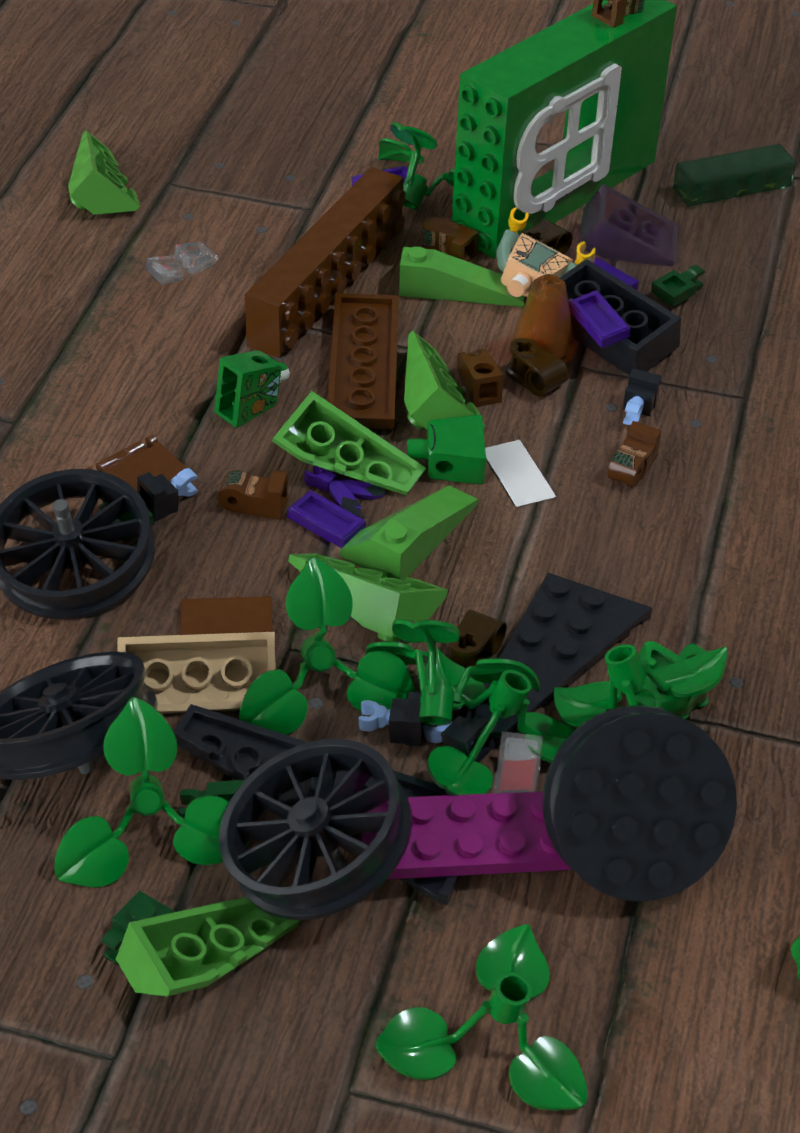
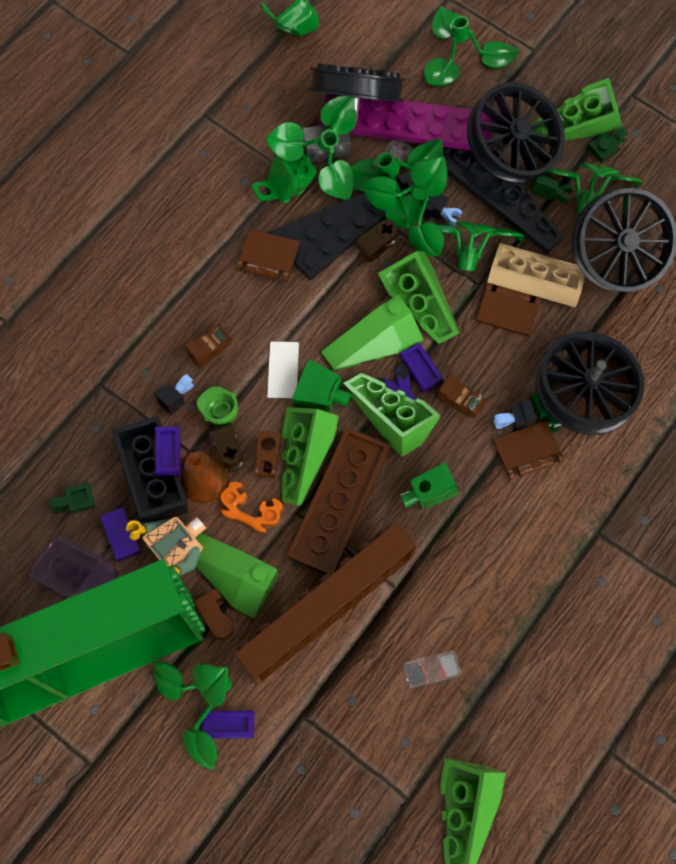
camera: 155 degrees left, 25 degrees up
none -> bright green hat [197,386,238,426]
none -> orange helmet [221,482,284,534]
none -> reddish brown piece [236,229,300,282]

